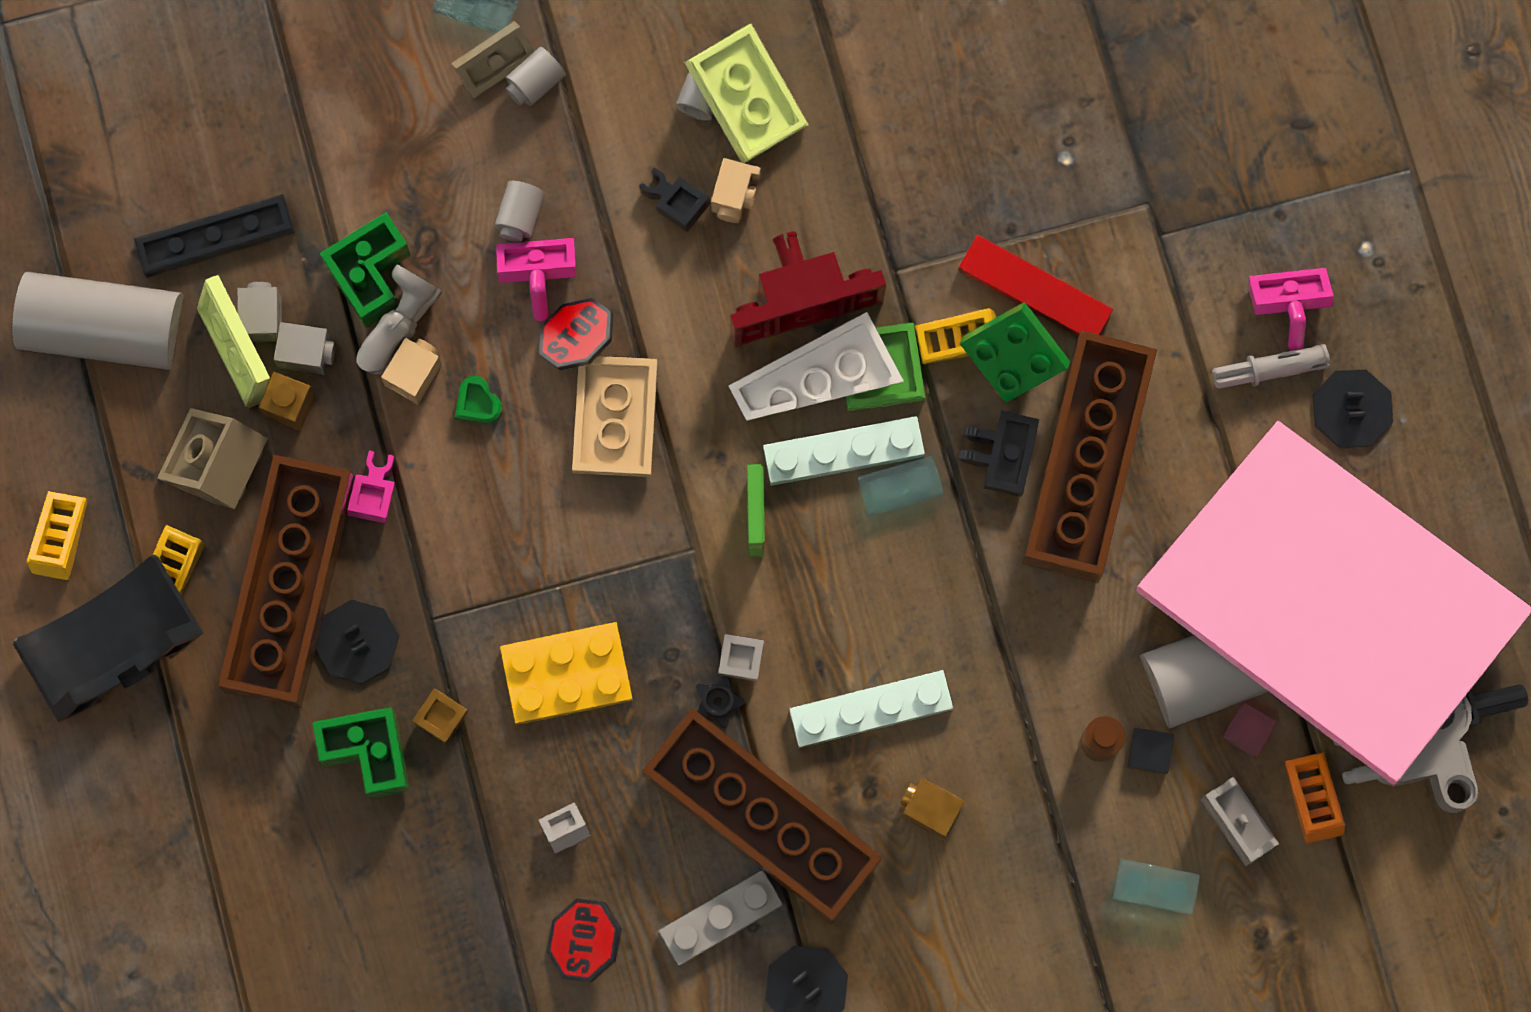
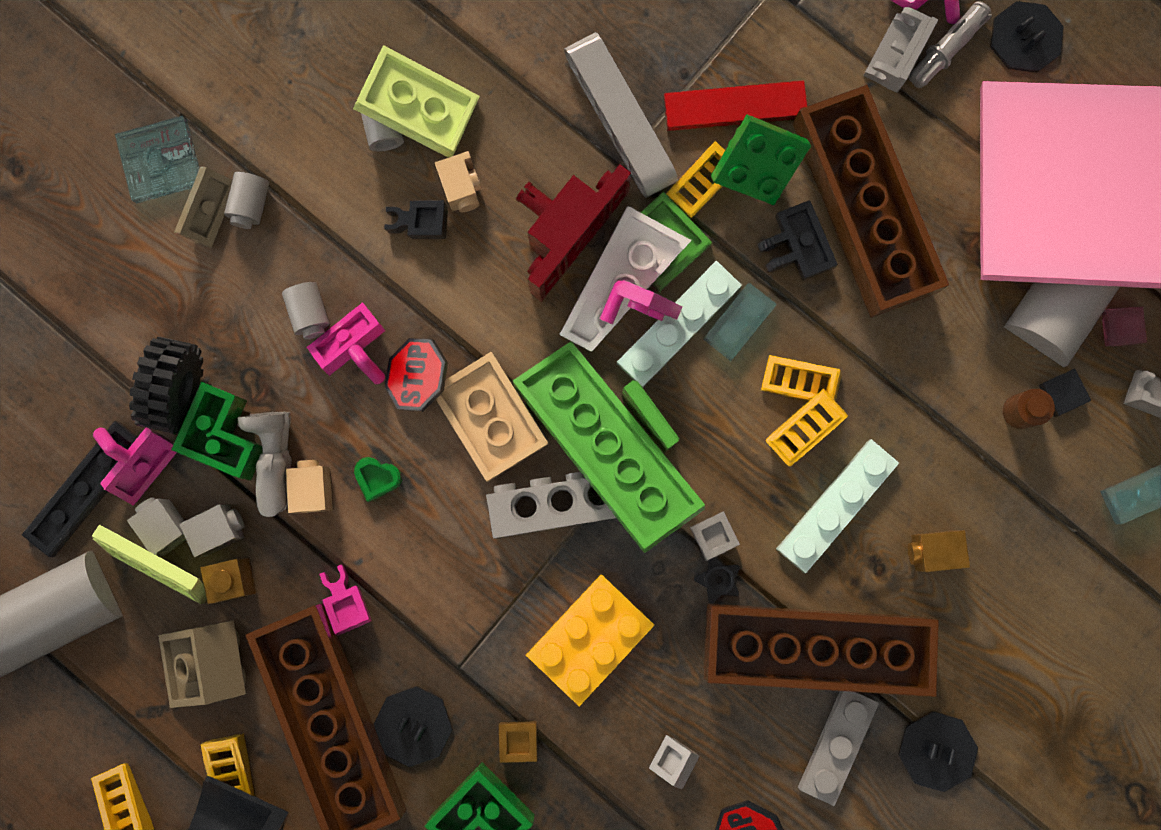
camera: 30 degrees left, 5 degrees up
none -> dark pink plate [93,428,177,506]
none -> black tyre [129,337,204,434]
none -> light grey brick [486,472,616,539]
none -> bright green plate [513,341,705,553]
none -> light grey beam [564,32,678,198]
none -> dark pink plate [600,280,683,324]
none -> yellow slope [761,355,842,404]
none -> yellow slope [766,389,848,467]
none -> light grey hinge [863,7,938,93]

